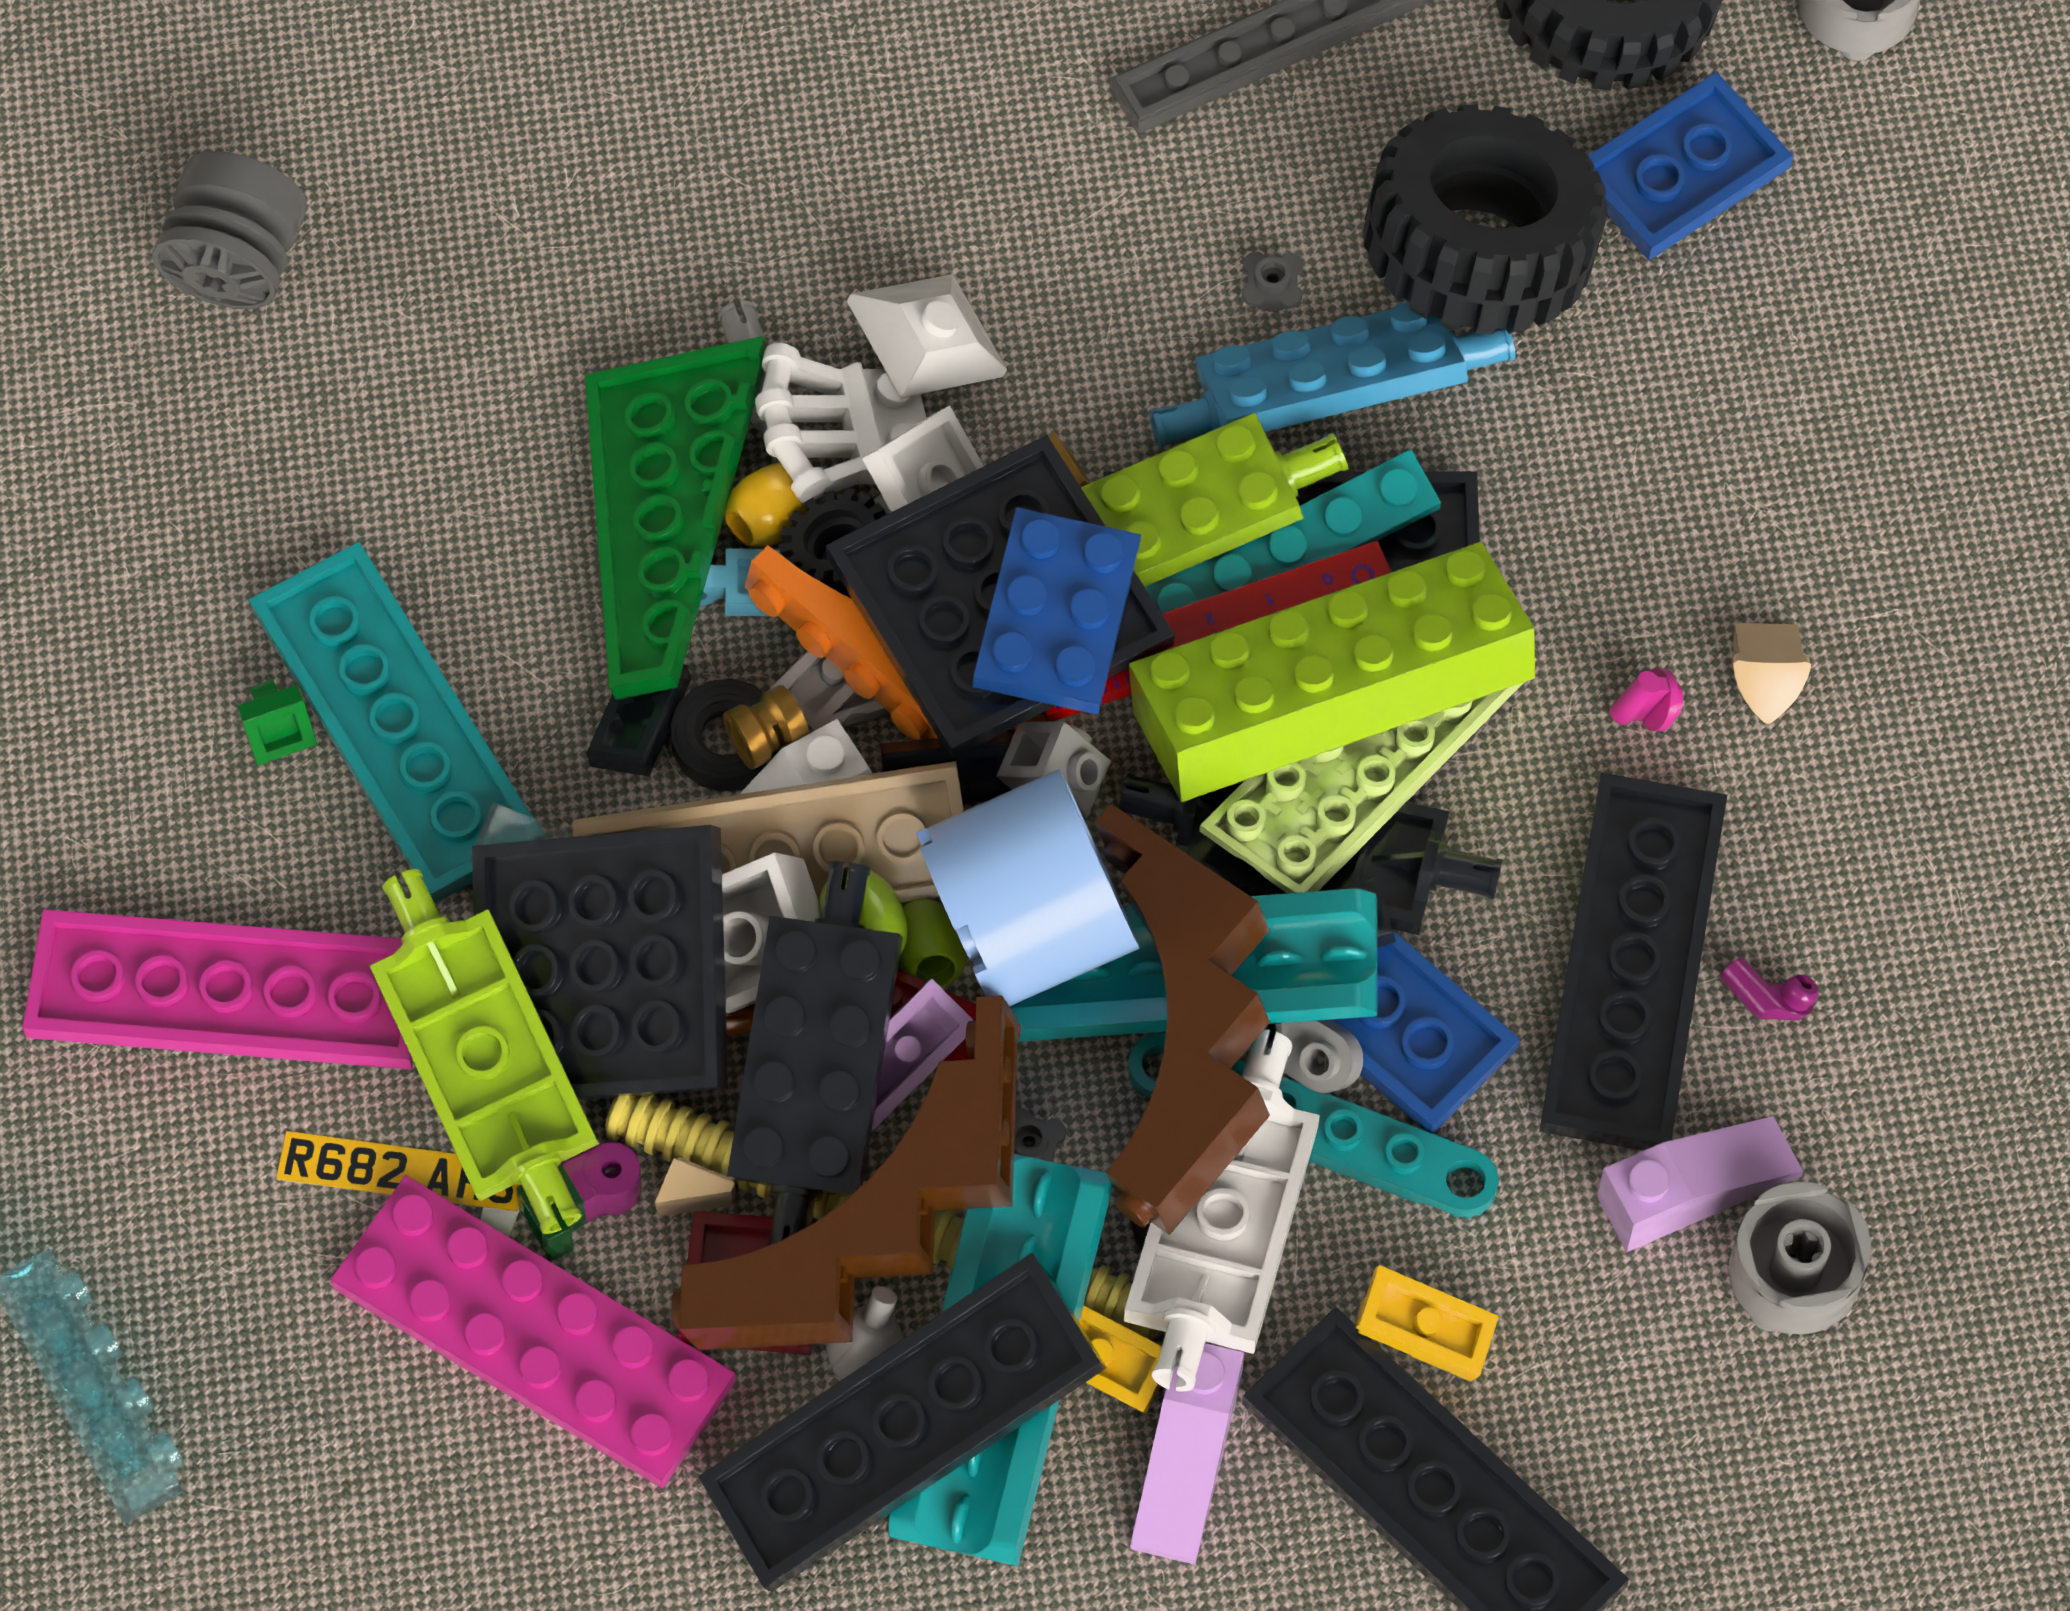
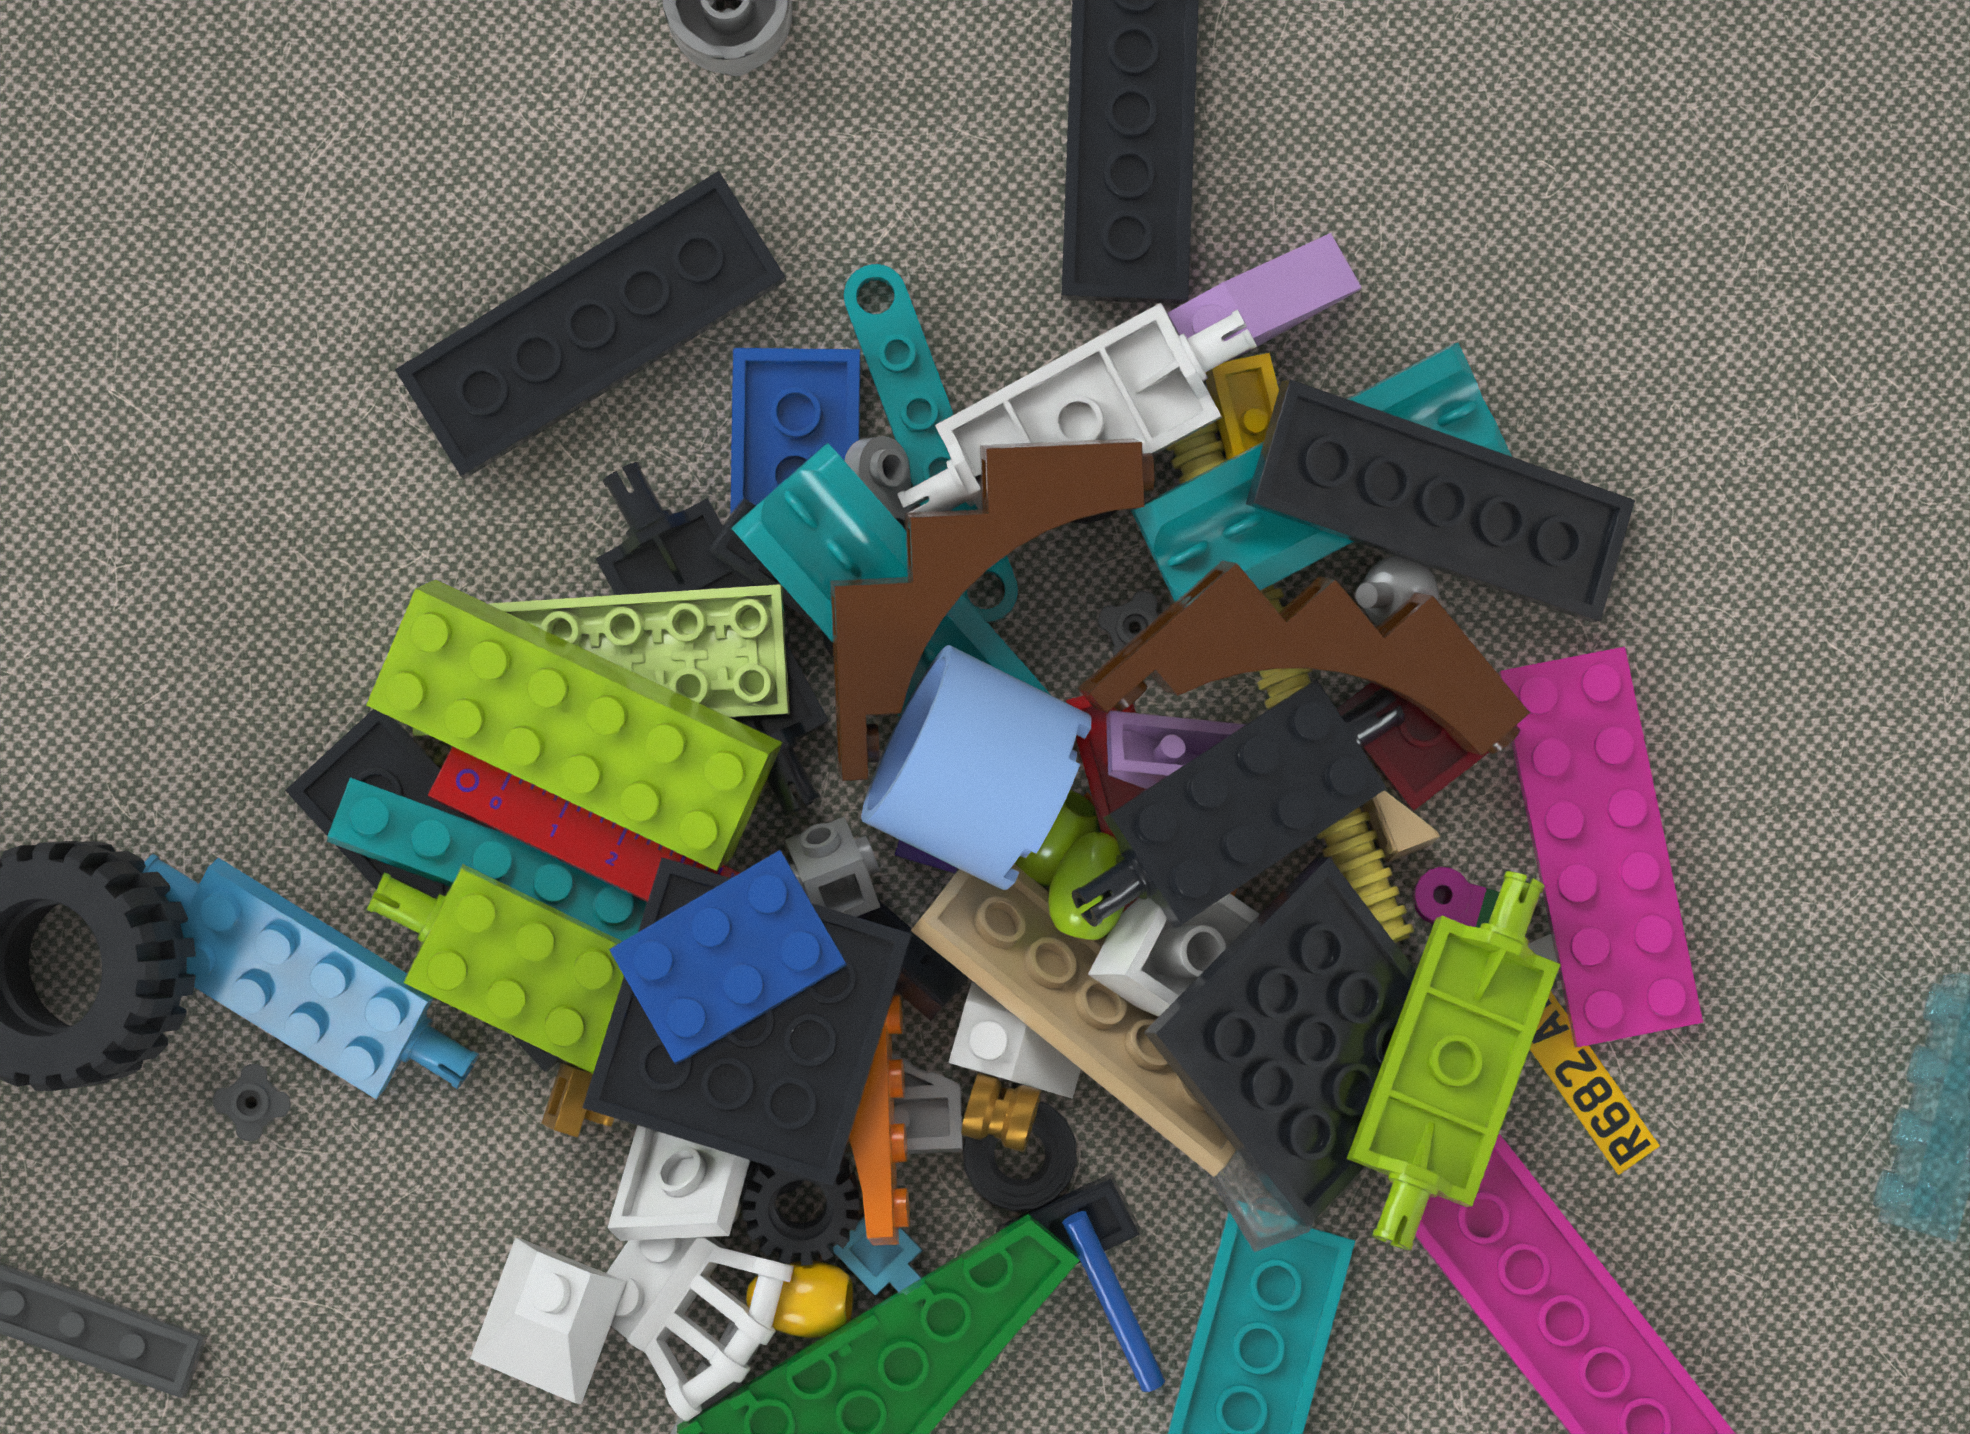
camera: 130 degrees left, 20 degrees up
yellow plate [1355,1265,1499,1382] -> none
lavender slope [1597,1116,1803,1253] -> none
dark pink plate [1609,668,1683,732] -> none
magenta arm [1719,957,1819,1021] -> none
tan tile [1732,623,1811,724] -> none
none -> blue bar [1062,1211,1165,1392]

